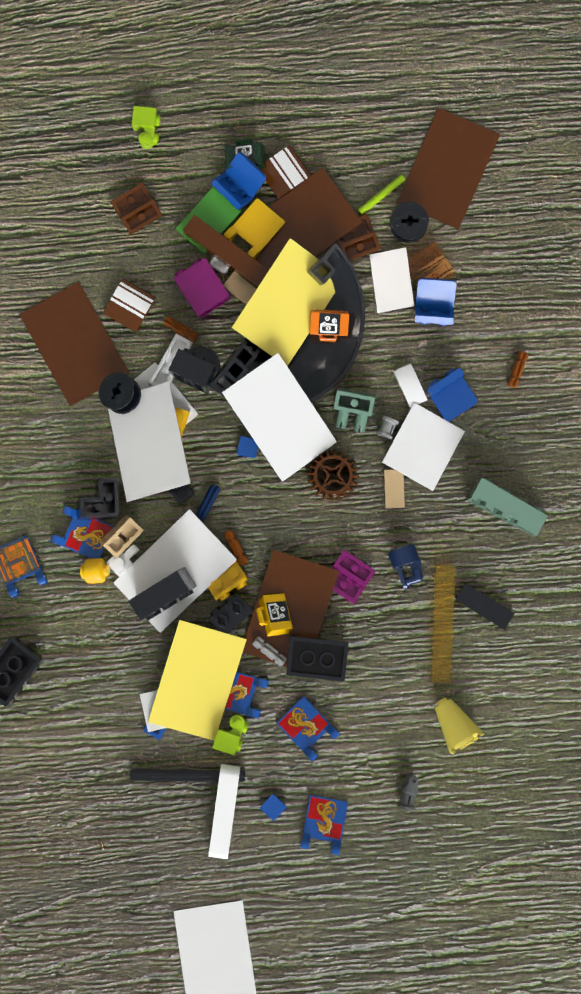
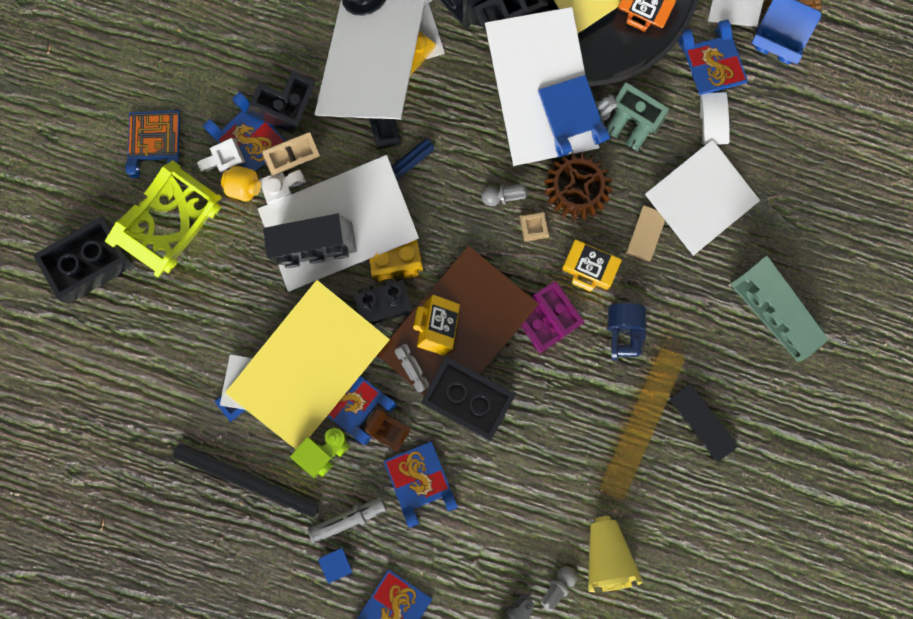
camera: 20 degrees right, 5 degrees down
white beam [208,764,241,859] -> none
dark orange axle [224,530,248,566] -> none
blue tile [237,436,258,459] -> none
light grey bush [376,416,399,440] -> none
blue bracket [426,368,478,422] -> none
dark orange axle [507,351,529,388] -> none
none -> neon yellow fence [105,160,222,277]
none -> white plate [197,138,245,172]
none -> light grey pin [307,496,387,544]
none -> reddish brown bracket [365,409,411,452]
none -> light grey axle [481,184,527,206]
none -> tan tile [519,212,549,242]
none -> blue flag [538,75,610,157]
none -> light grey axle [541,566,577,611]
none -> piece [562,239,622,292]
none -> light grey axle [595,95,618,123]
none -> flag [678,19,748,95]

